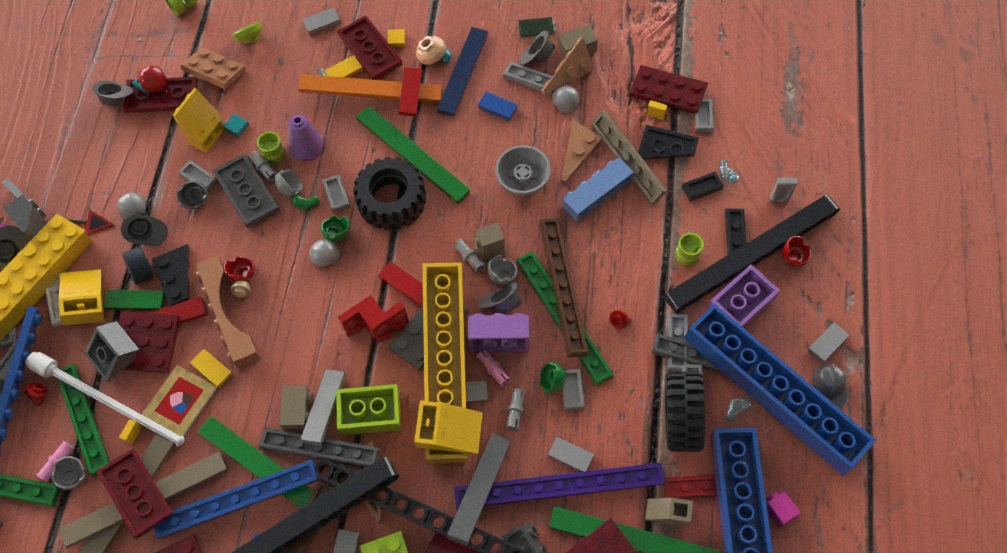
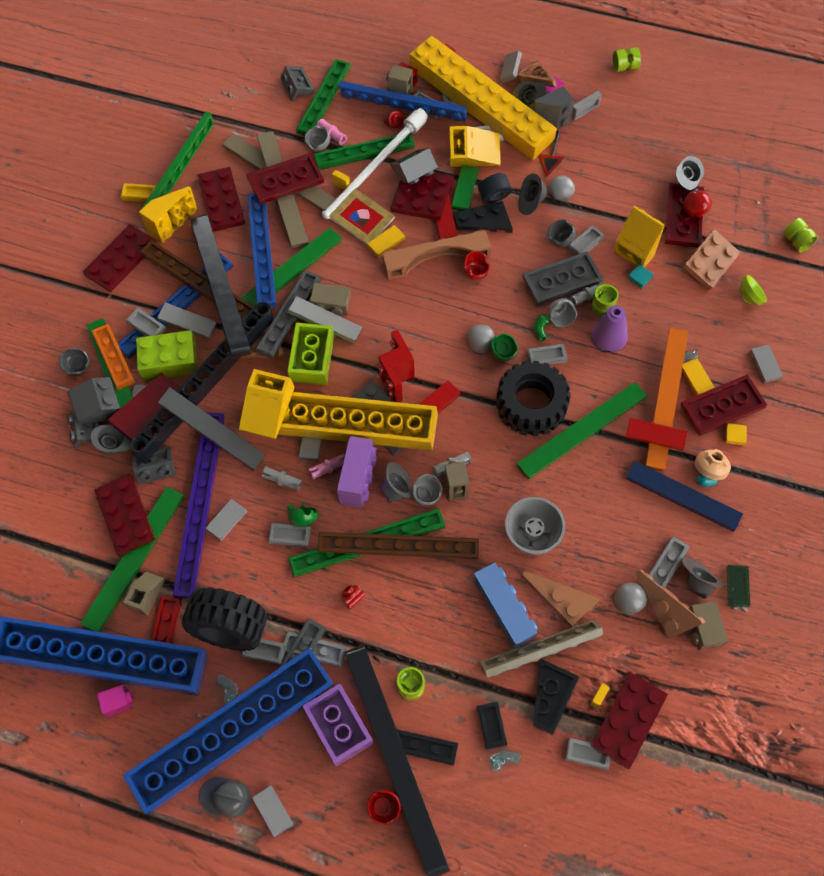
camera: 100 degrees right, 0 degrees up
tan plate [231,281,251,298] -> none
blue tile [478,91,517,121] -> none
light grey tile [770,178,797,202] -> none

